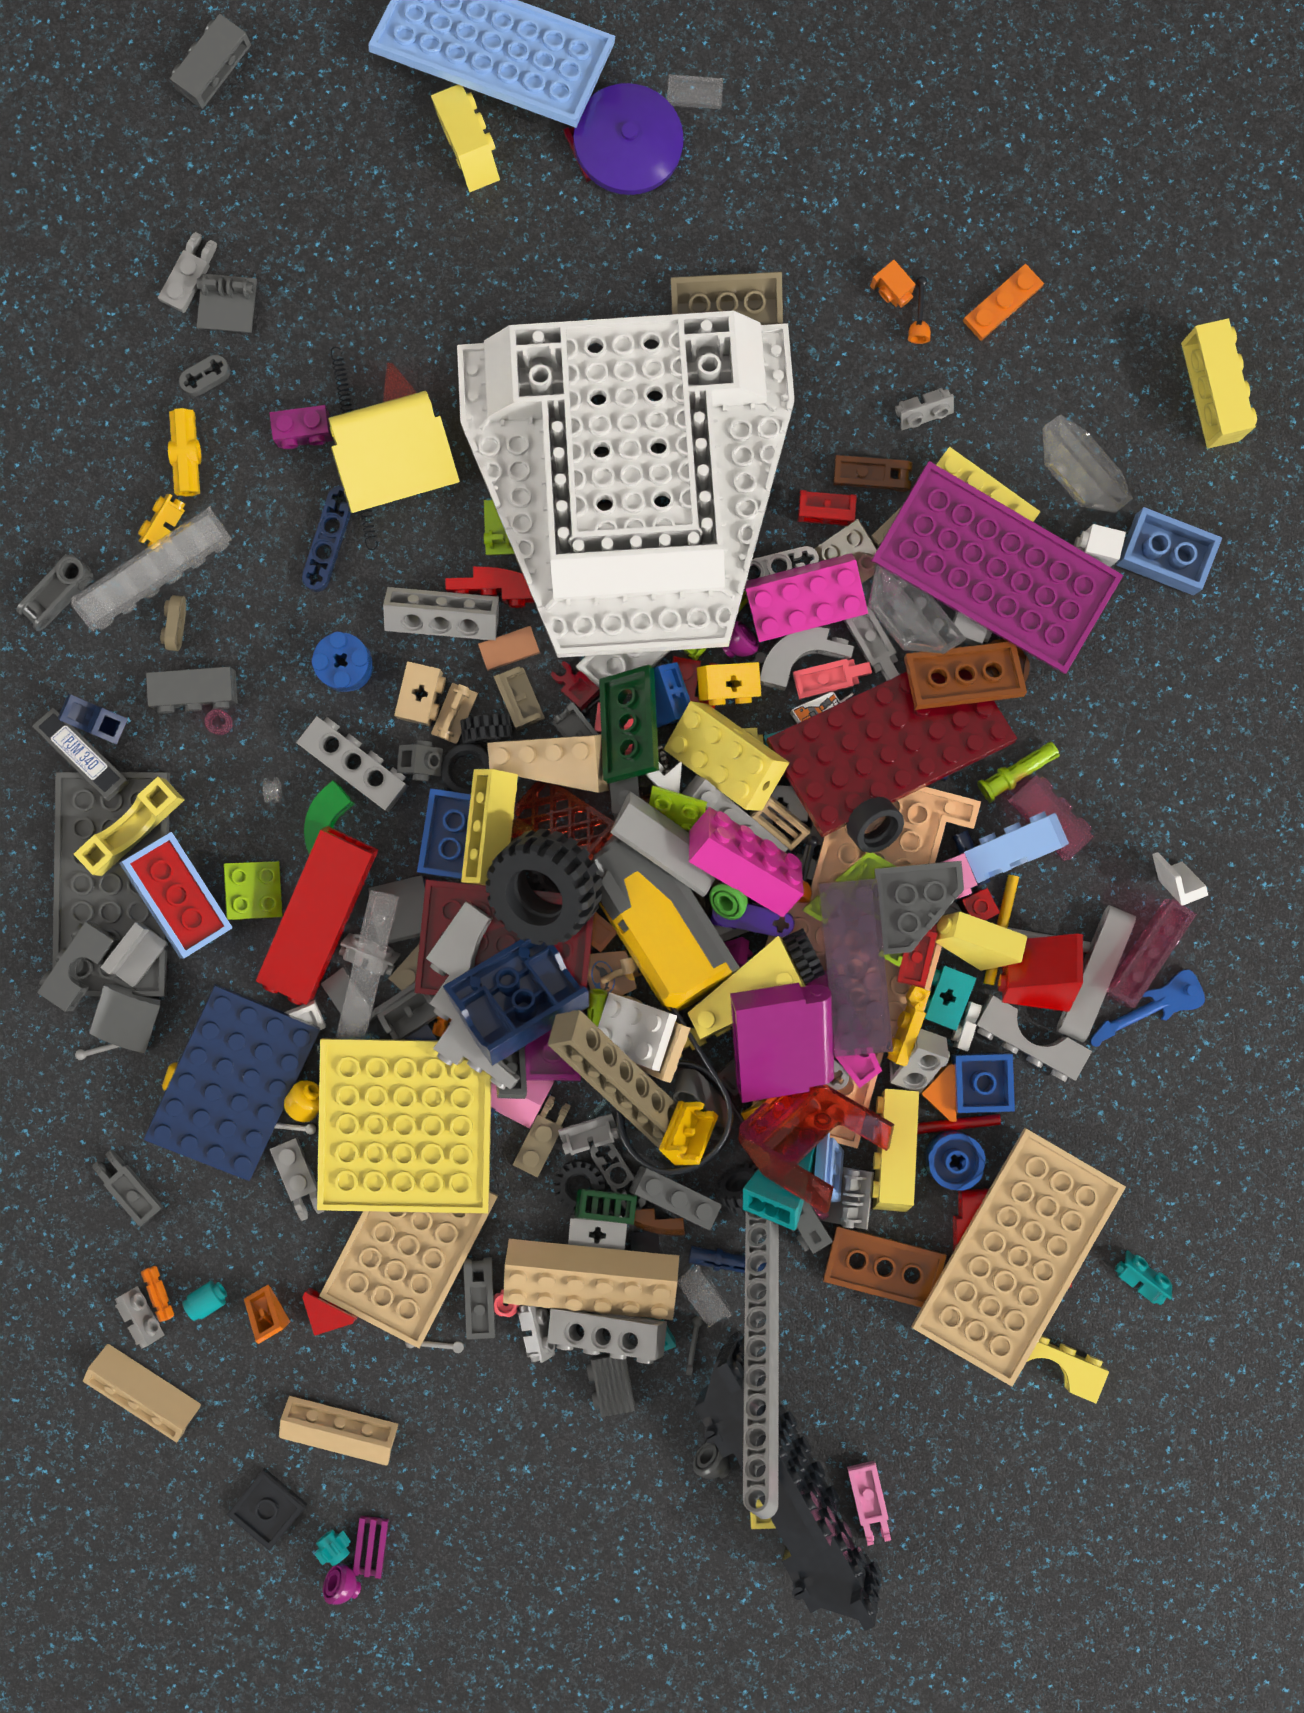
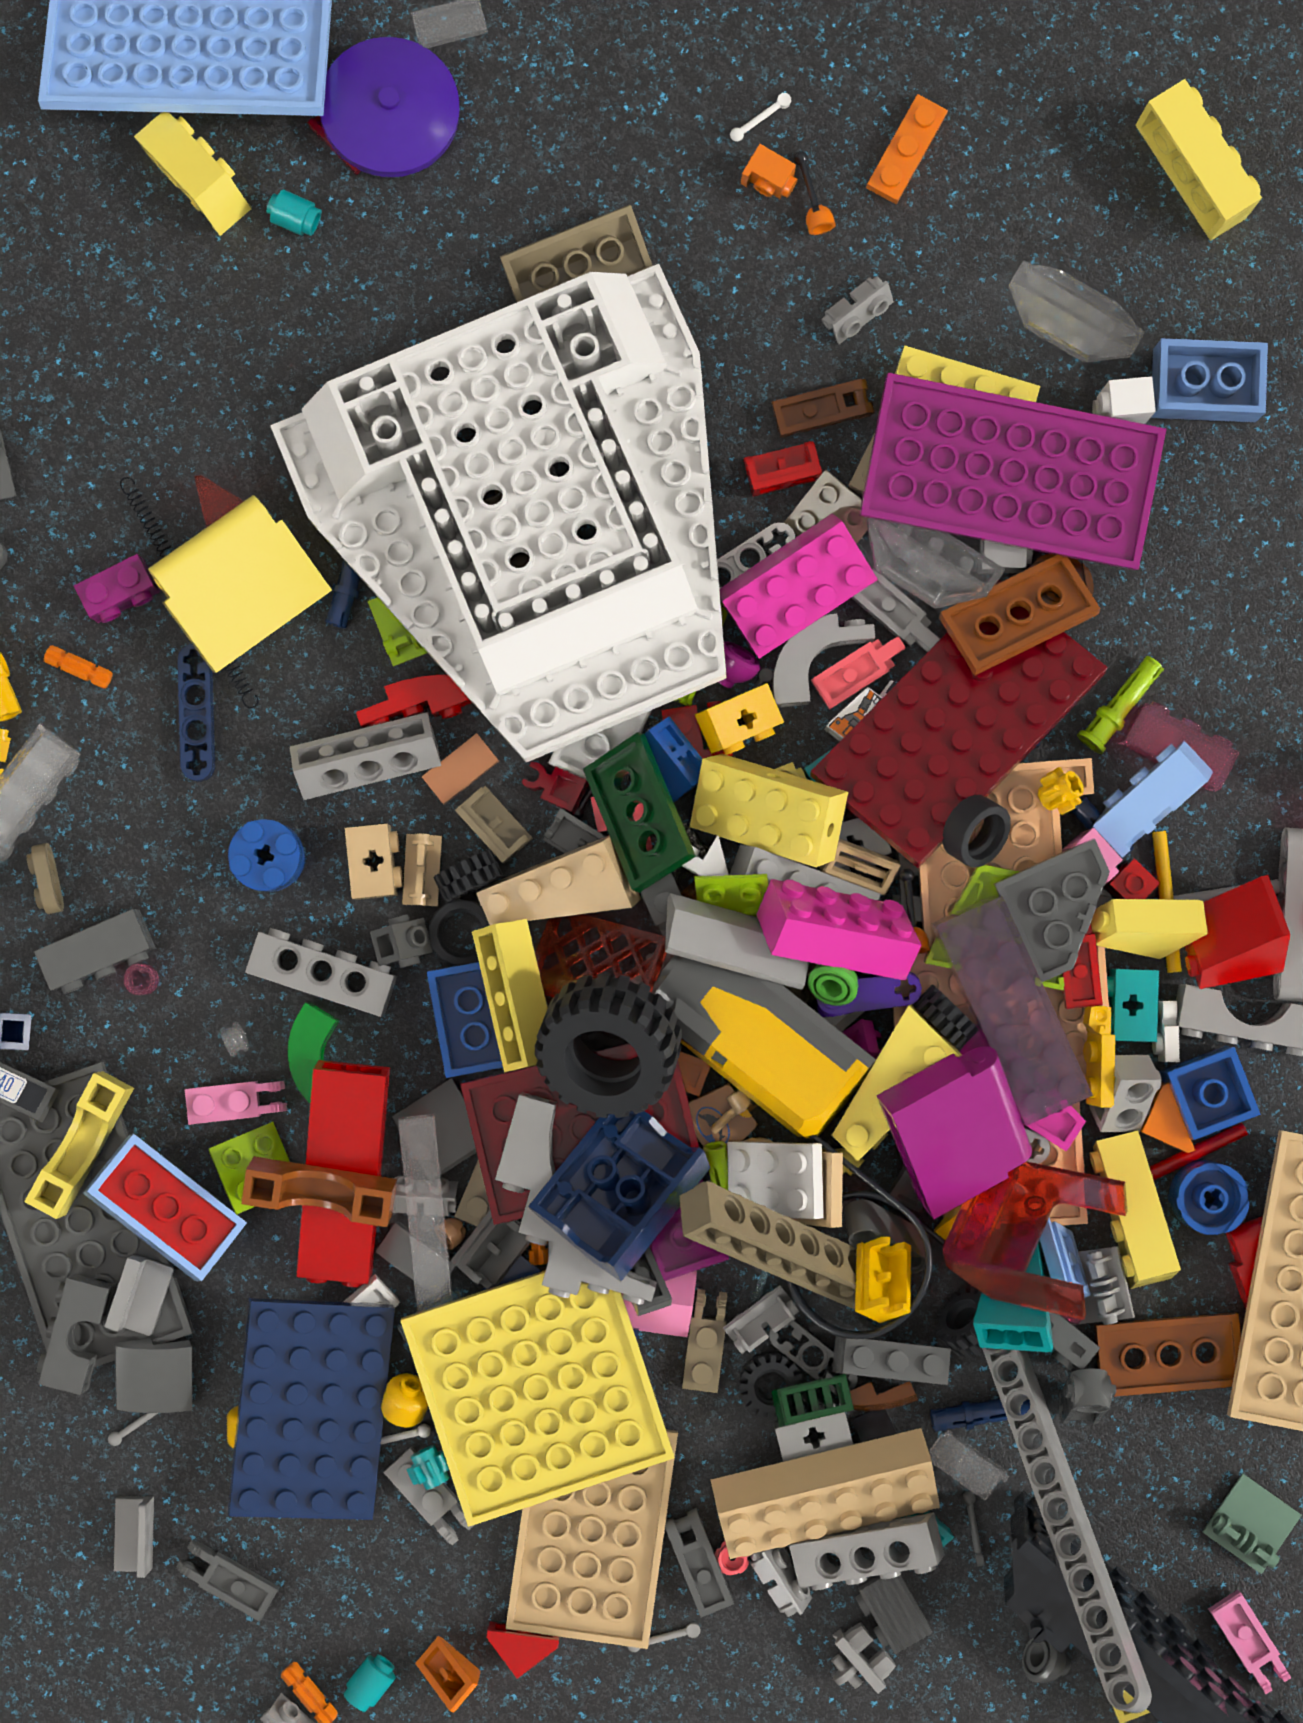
camera: 25 degrees left, 0 degrees up
none -> orange axle [44,645,113,688]
none -> light grey panel [114,1496,154,1578]
none -> bright pink hinge [185,1081,287,1125]
none -> dark orange arch [241,1156,397,1227]
none -> teal brick [266,189,322,236]
none -> dark blue pin [325,560,360,629]
none -> teal gear [406,1445,450,1490]
none -> medium nougat hinge [435,1218,466,1250]
none -> white hinge [730,93,791,142]
none -> light grey hips [831,1622,896,1694]
none -> yellow gear [1038,767,1084,815]
none -> dark grey piece [1059,1369,1116,1424]
none -> sand green hinge [1202,1473,1302,1574]

